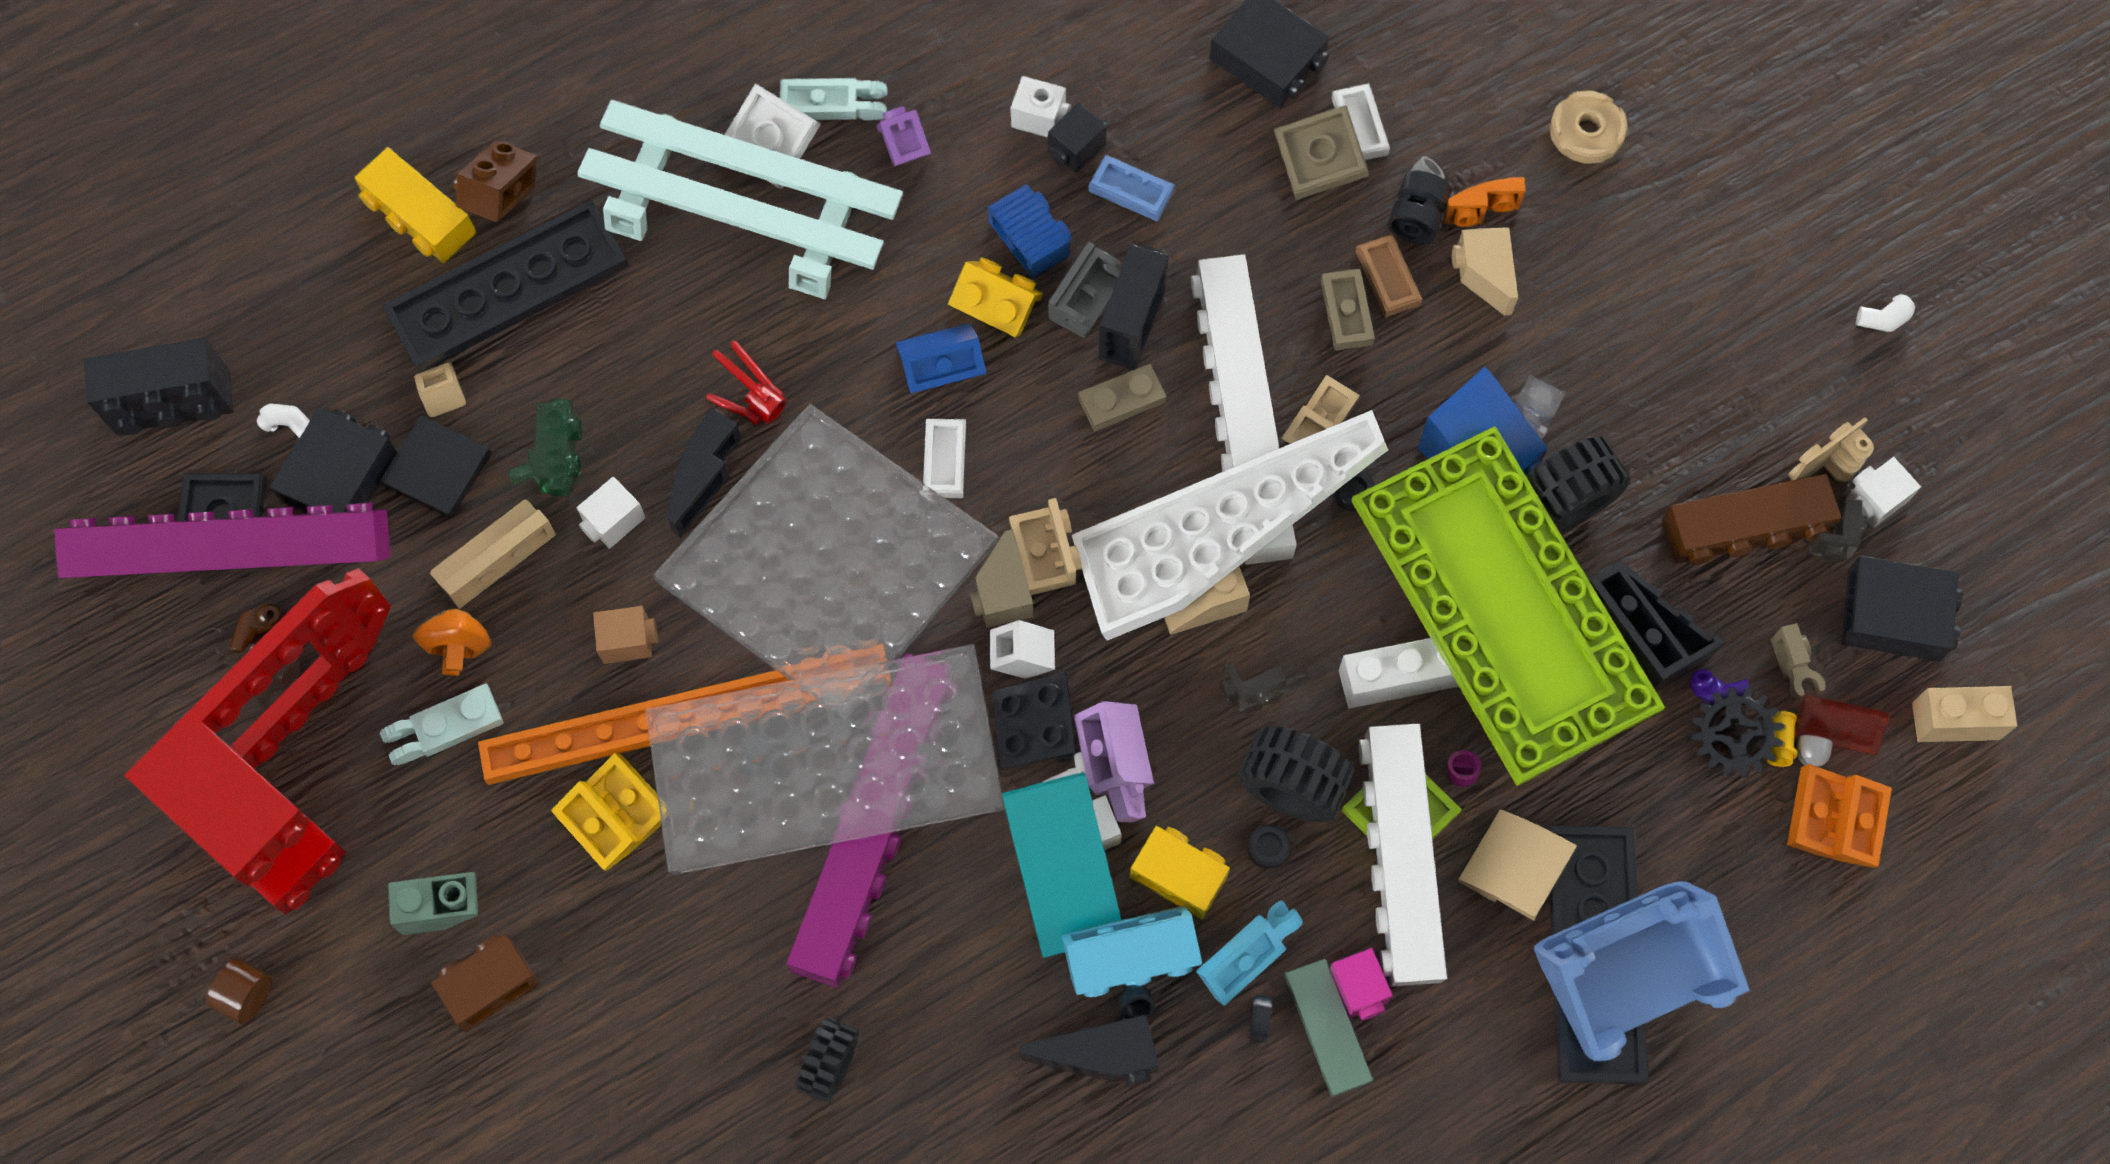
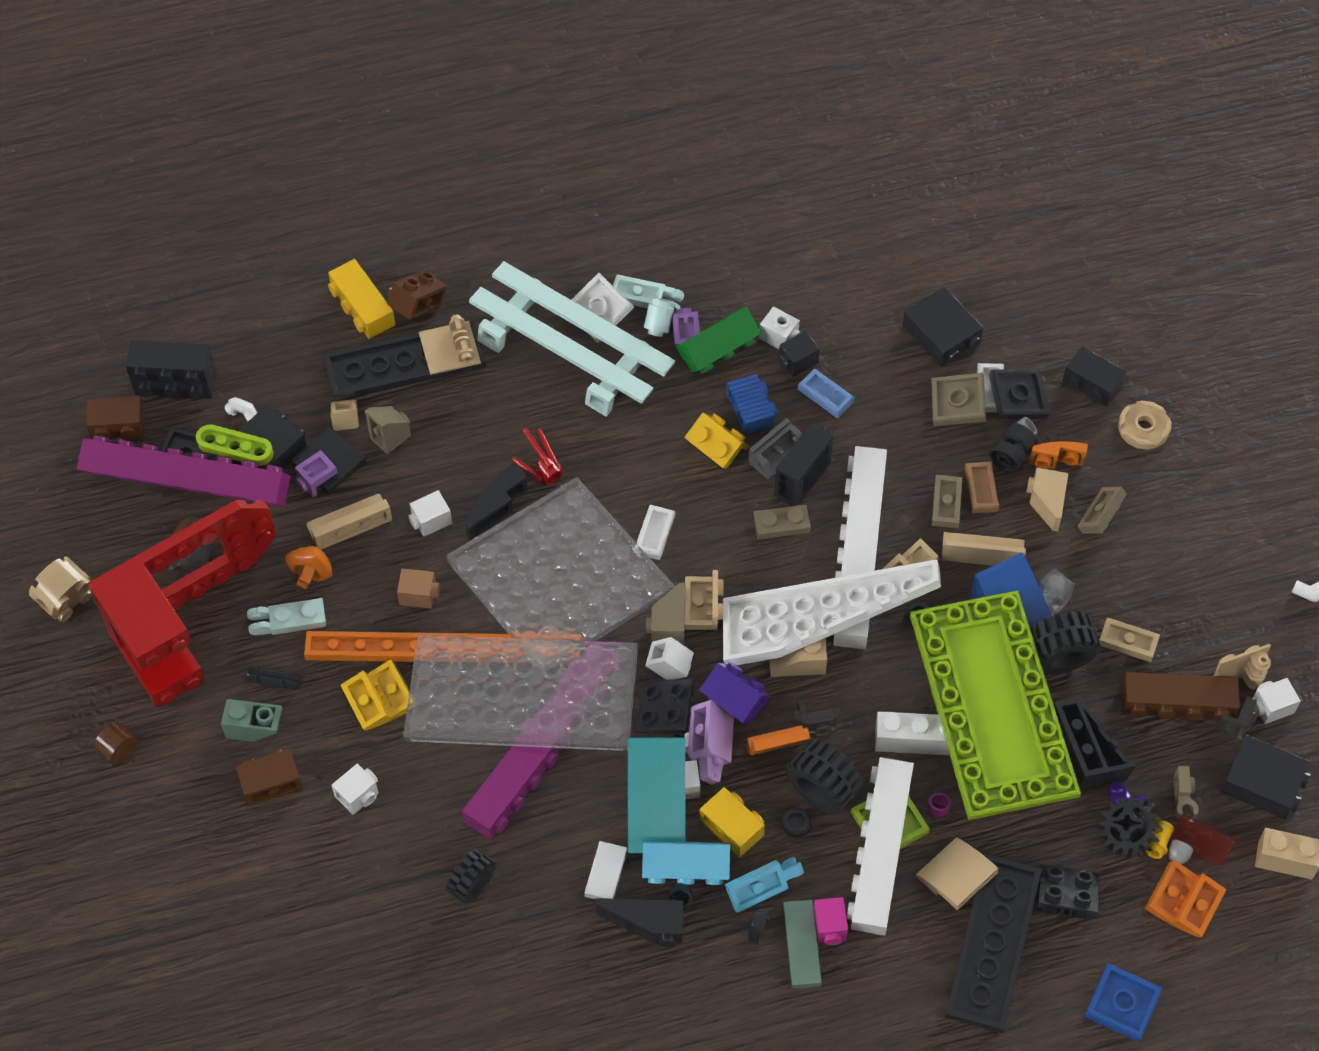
camera: 15 degrees right, 10 degrees down
clear green brick [507,399,582,496] -> none
blue panel [896,323,986,393] -> none
medium blue windscreen [1534,882,1750,1061] -> none
none -> tan brick [29,557,93,622]
none -> reddish brown brick [86,396,145,440]
none -> lime plate [196,425,274,466]
none -> black axle [246,666,301,690]
none -> medium lavender bracket [295,450,337,497]
none -> white brick [332,763,379,815]
none -> dark tan slope [365,406,411,455]
none -> tan hinge [419,315,481,375]
none -> white tile [584,841,627,899]
none -> light aqua brick [644,297,674,337]
none -> green brick [676,306,761,374]
none -> dark purple brick [699,662,770,723]
none -> orange slope [746,725,810,756]
none -> tan panel [941,532,1026,566]
none -> black tile [988,369,1050,419]
none -> black hinge [1037,864,1099,921]
none -> black brick [1063,346,1127,407]
none -> dark tan plate [1077,487,1127,534]
none -> blue tile [1084,963,1163,1042]
none -> tan plate [1099,617,1160,662]

